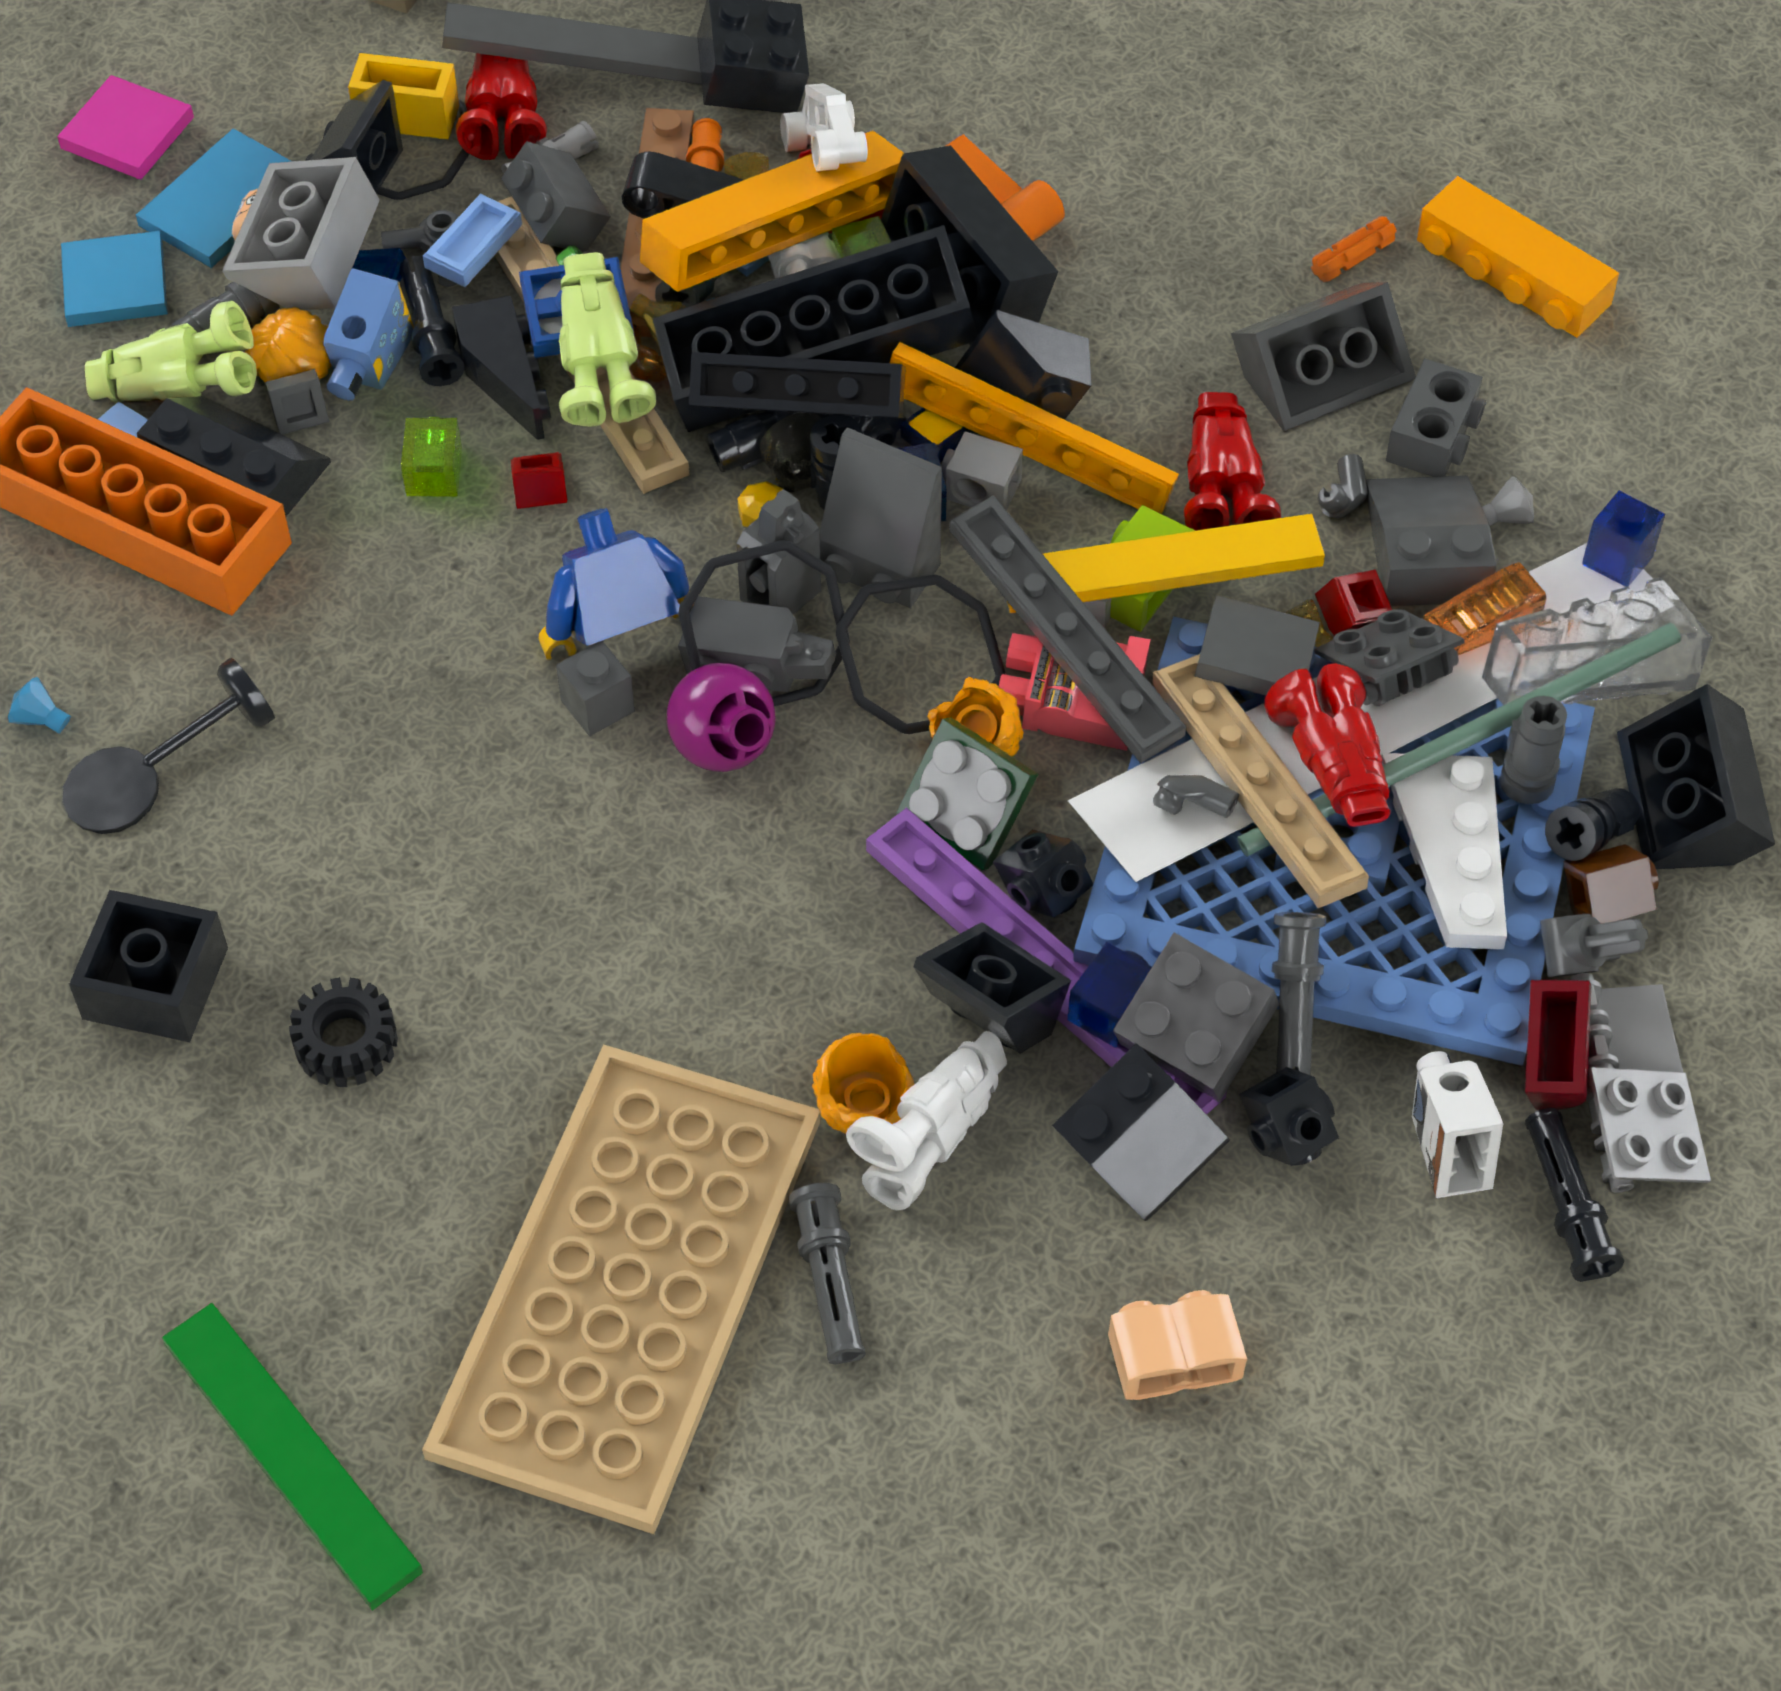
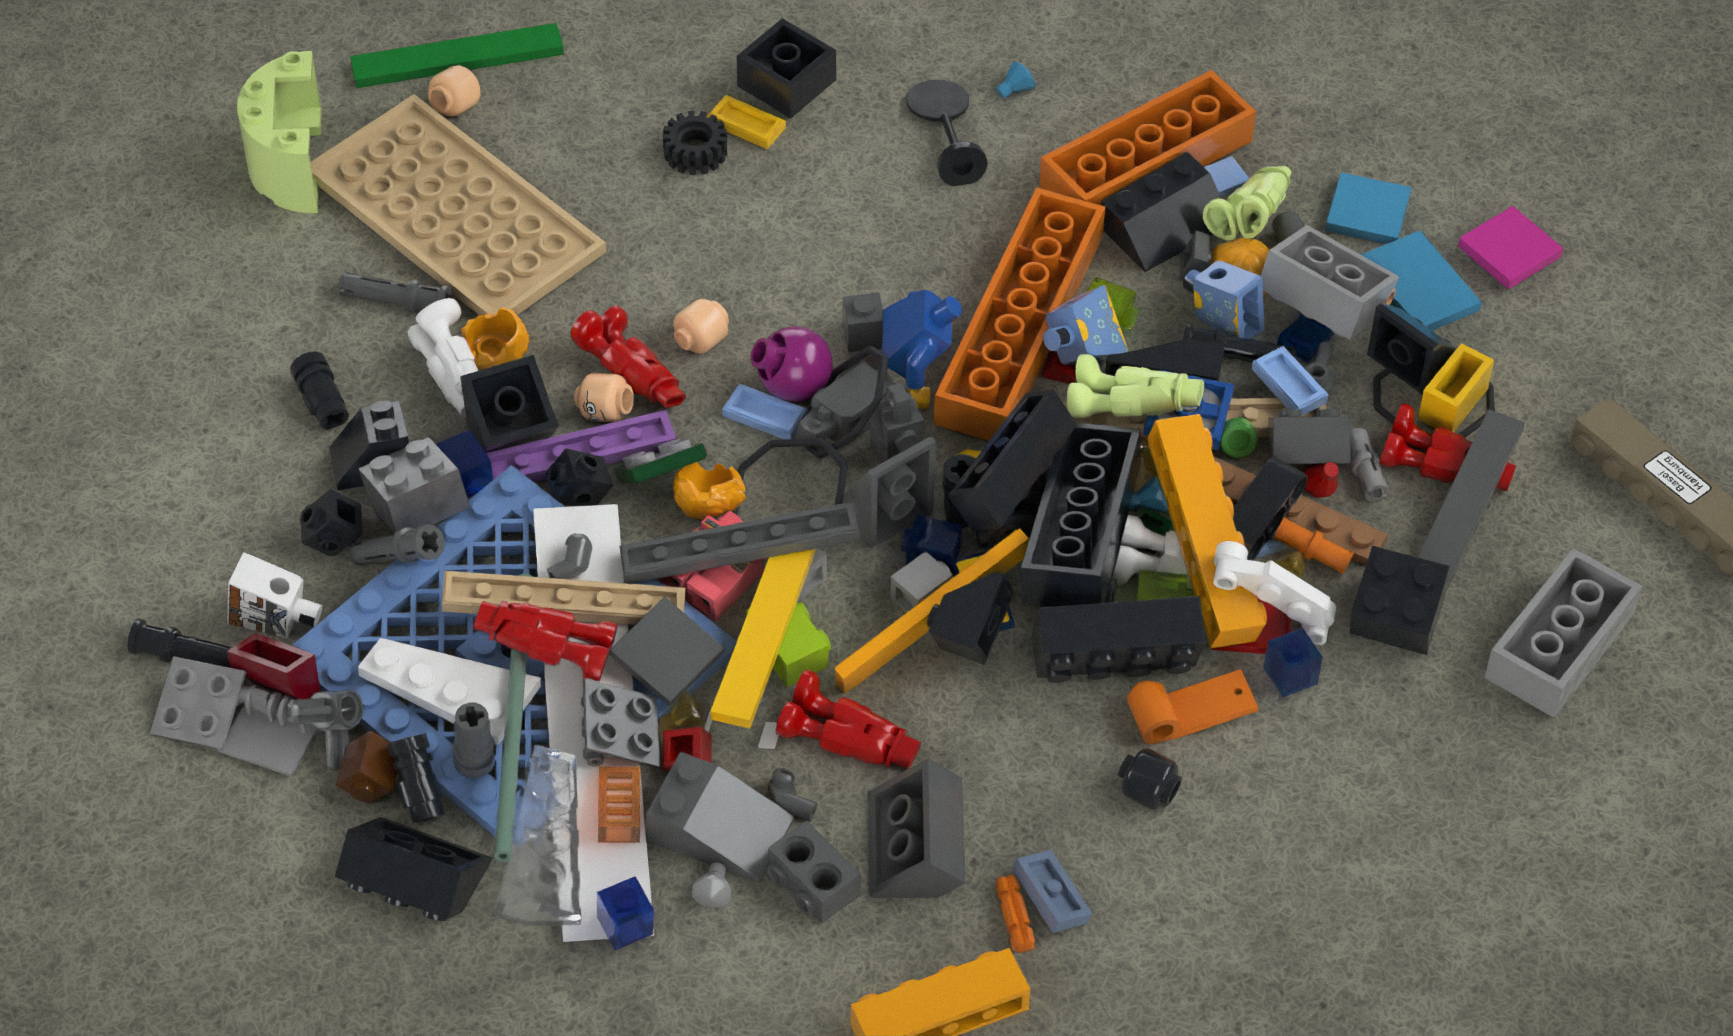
camera: 115 degrees right, 5 degrees down
light nougat brick [1108,1290,1247,1400] -> none
none -> yellowish green cylinder [237,51,322,213]
none -> black axle [290,351,349,430]
none -> light nougat head [428,65,481,117]
none -> red piece [570,305,686,408]
none -> light nougat head [574,373,634,423]
none -> light nougat head [674,299,729,354]
none -> yellow tile [707,95,786,149]
none -> light blue tile [722,383,807,439]
none -> orange brick [934,187,1106,441]
none -> sand blue plate [1012,850,1092,933]
none -> medium blue torso [1043,285,1129,365]
none -> black head [1118,748,1182,809]
none -> clear blue brick [1263,628,1323,697]
none -> red rock [1304,462,1339,498]

